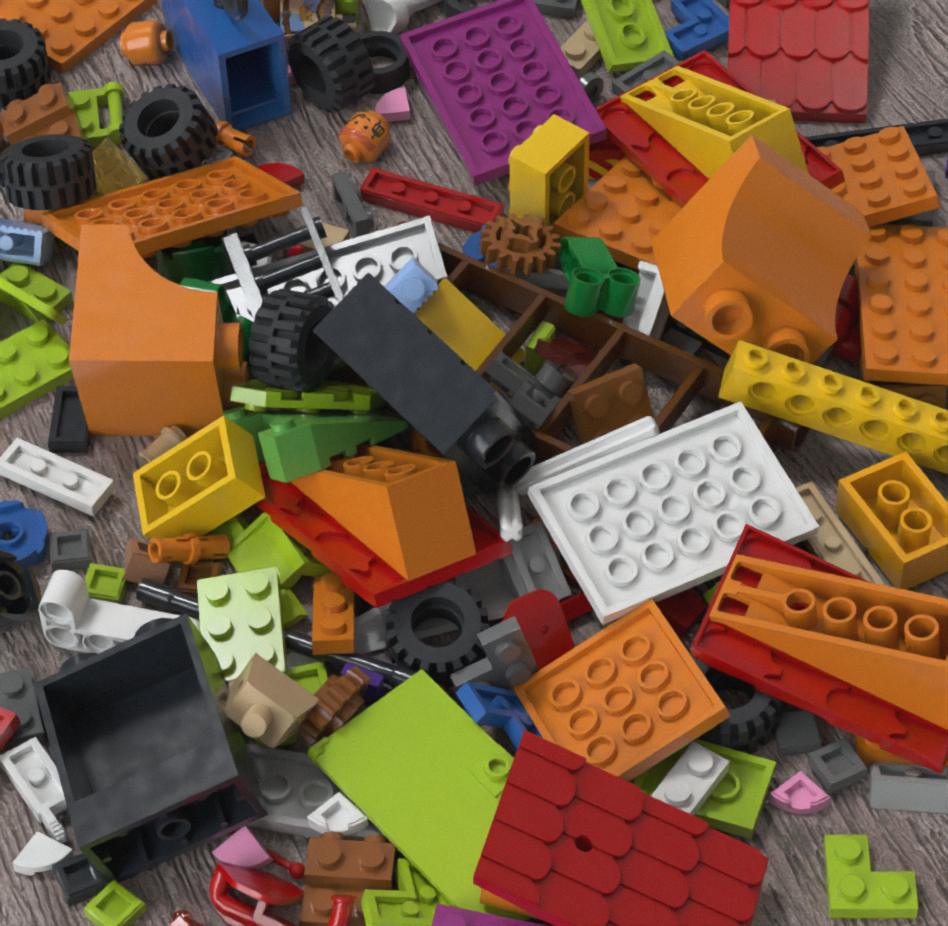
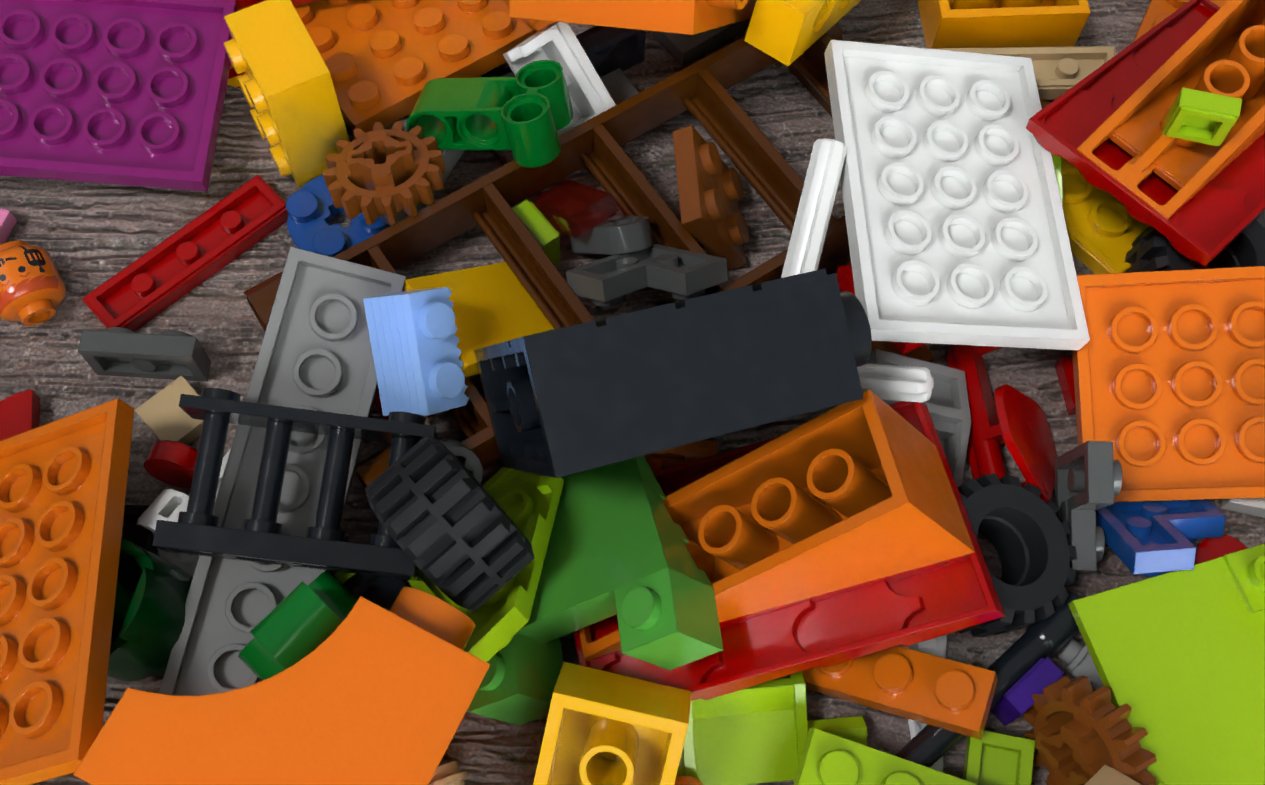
camera: 70 degrees left, 15 degrees up
none -> lime tile [1162,87,1242,146]

